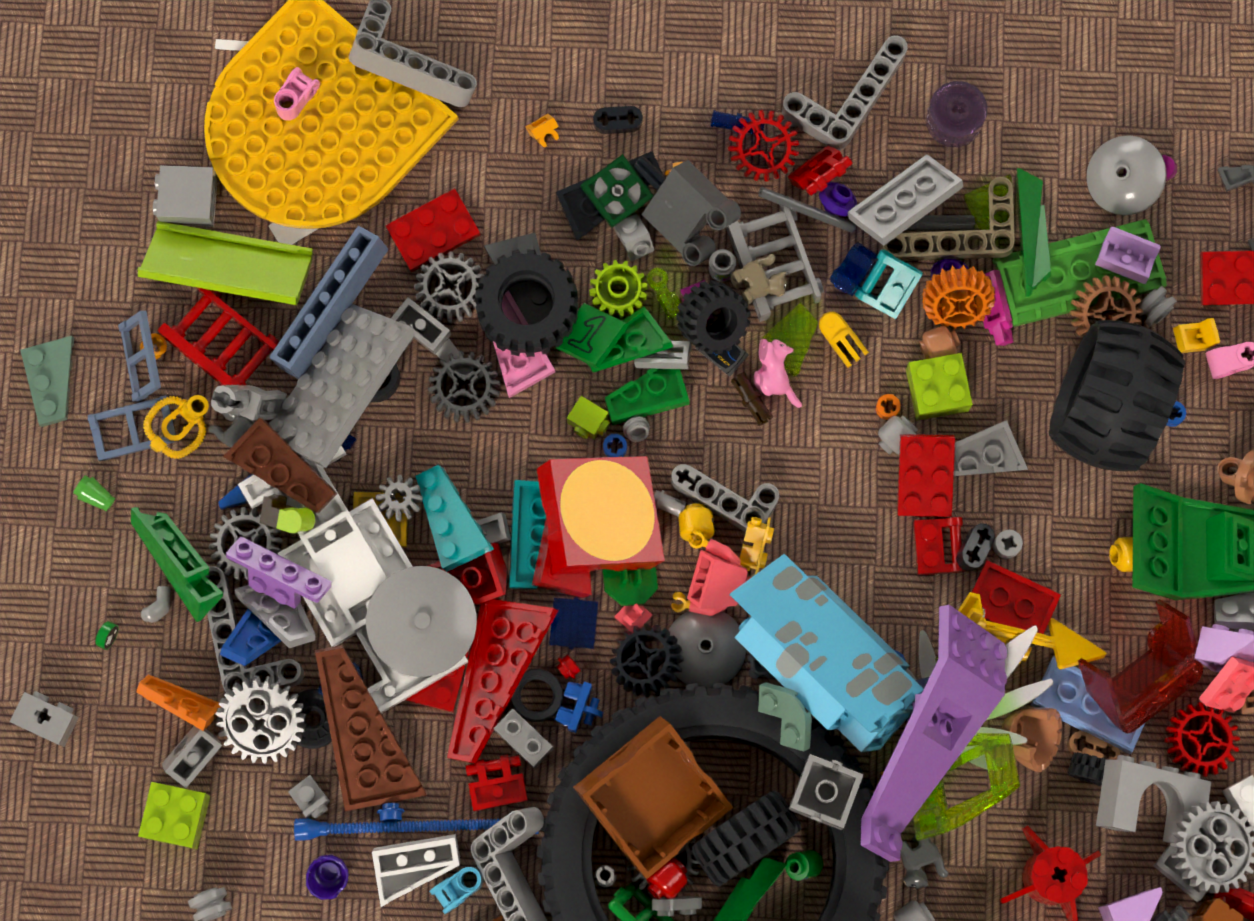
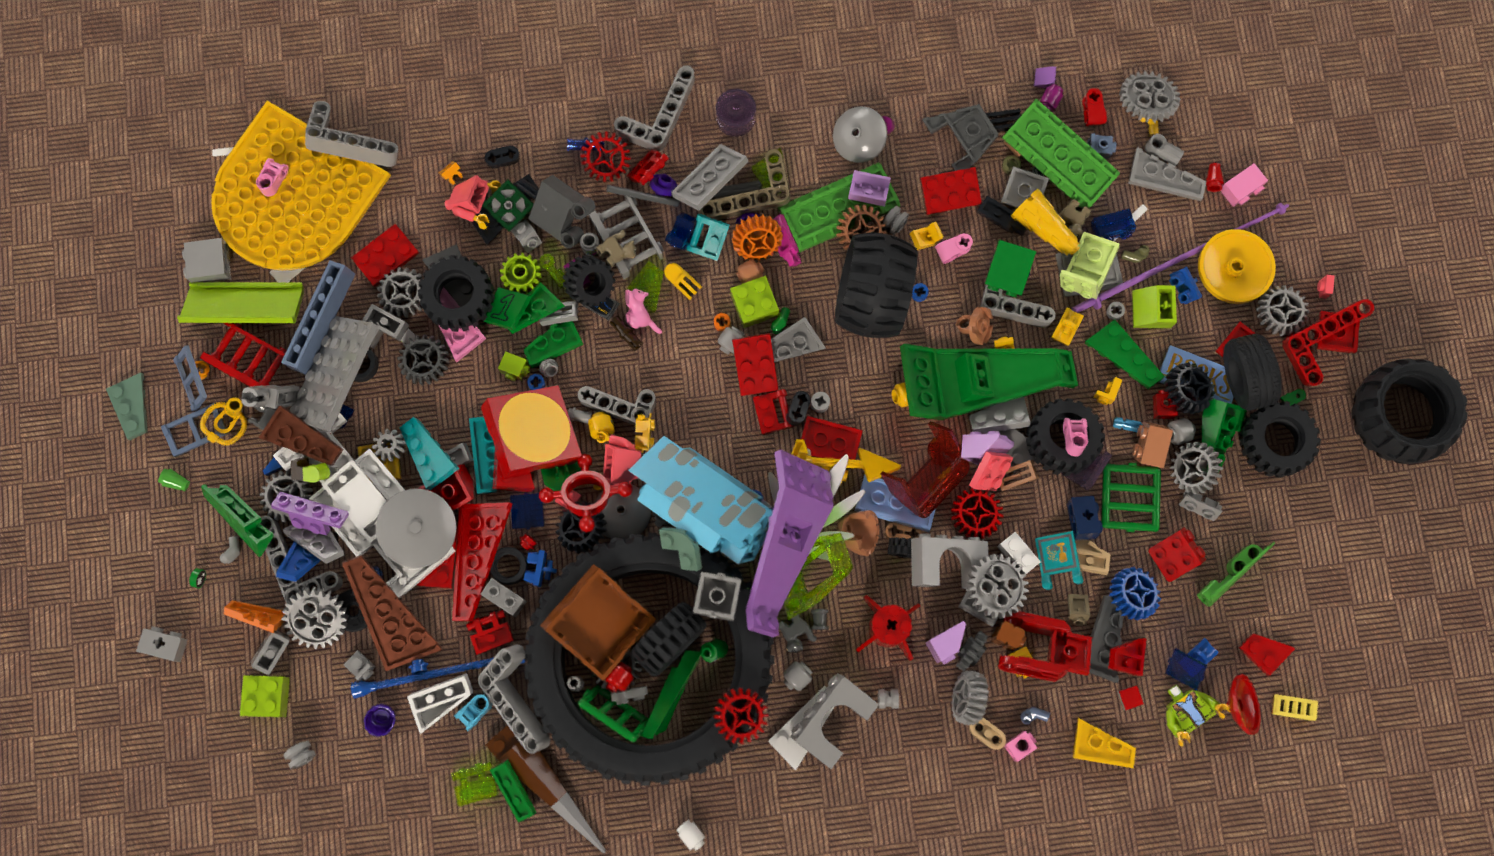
camera: 10 degrees left, 0 degrees up
green wedge [1016,168,1051,297] -> none
none -> coral torso [445,175,501,229]
none -> red piece [539,454,633,532]
none -> green arm [771,307,790,335]
none -> dark grey bush [811,609,829,630]

